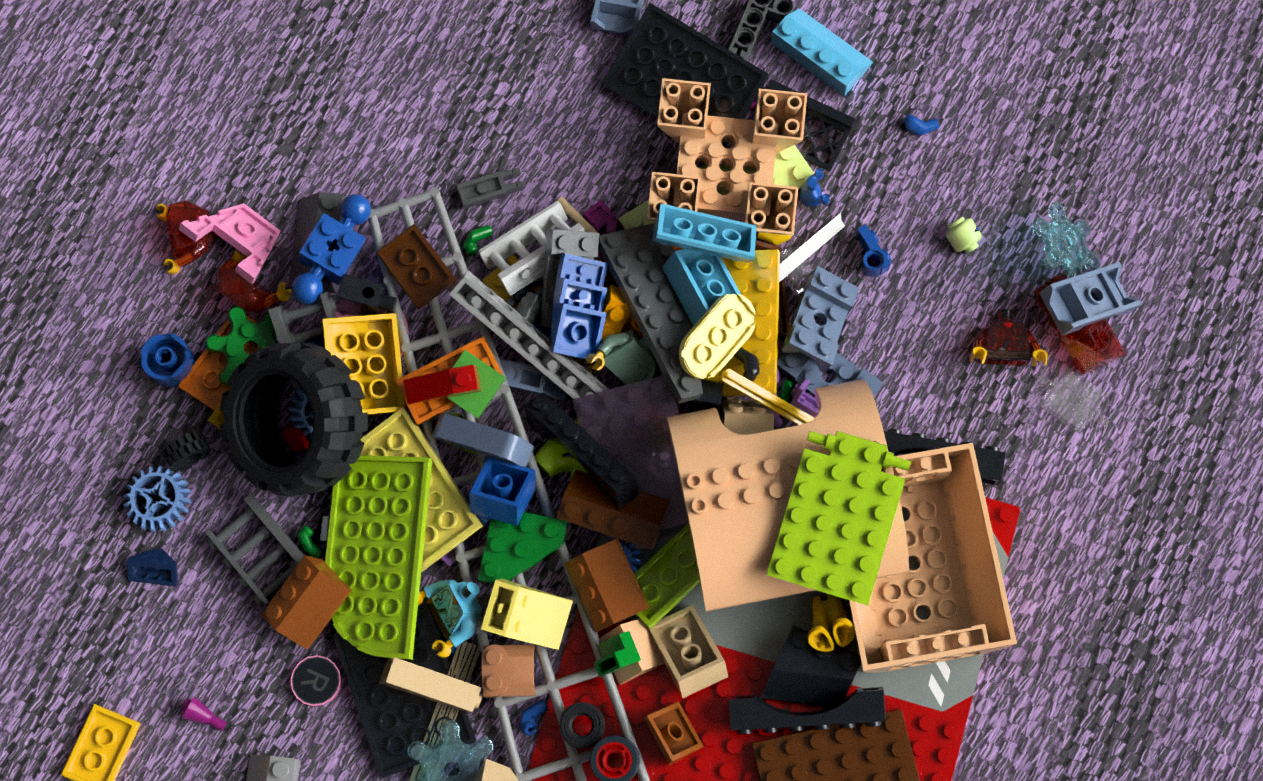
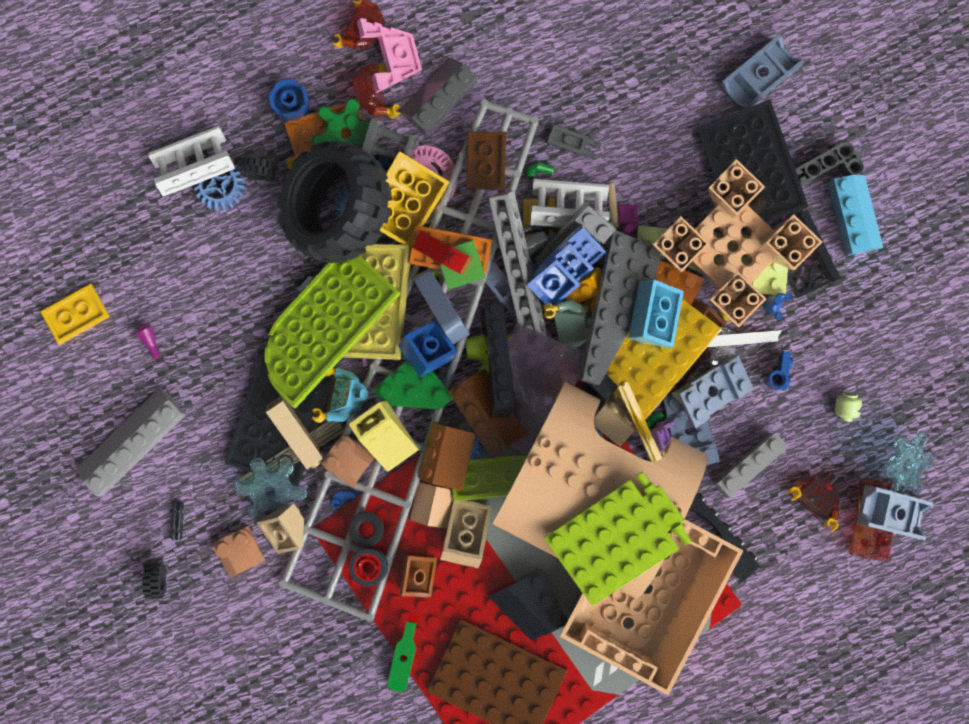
camera: 30 degrees right, 10 degrees up
dark blue slope [127,548,178,587] -> none
dark grey fence [205,493,304,607] -> none
dark orange slope [261,555,352,649] -> none
red slope [281,421,310,452] -> none
blue brick [291,194,371,304] -> none
black tile [291,655,342,707] -> none
green arm [297,525,326,559] -> none
black torso [337,274,397,316] -> none
green piece [594,631,641,678] -> none
medium azure slope [652,203,756,263] -> none
light yellow tile [679,294,756,379] -> none
black arch [728,687,886,734] -> none
black arm [733,347,760,381] -> none
yellow piece [808,594,855,652] -> none
blue arm [903,114,939,136] -> none
clear plate [1035,366,1111,434] -> none
none -> white fence [148,126,235,196]
none -> light grey brick [714,432,788,498]

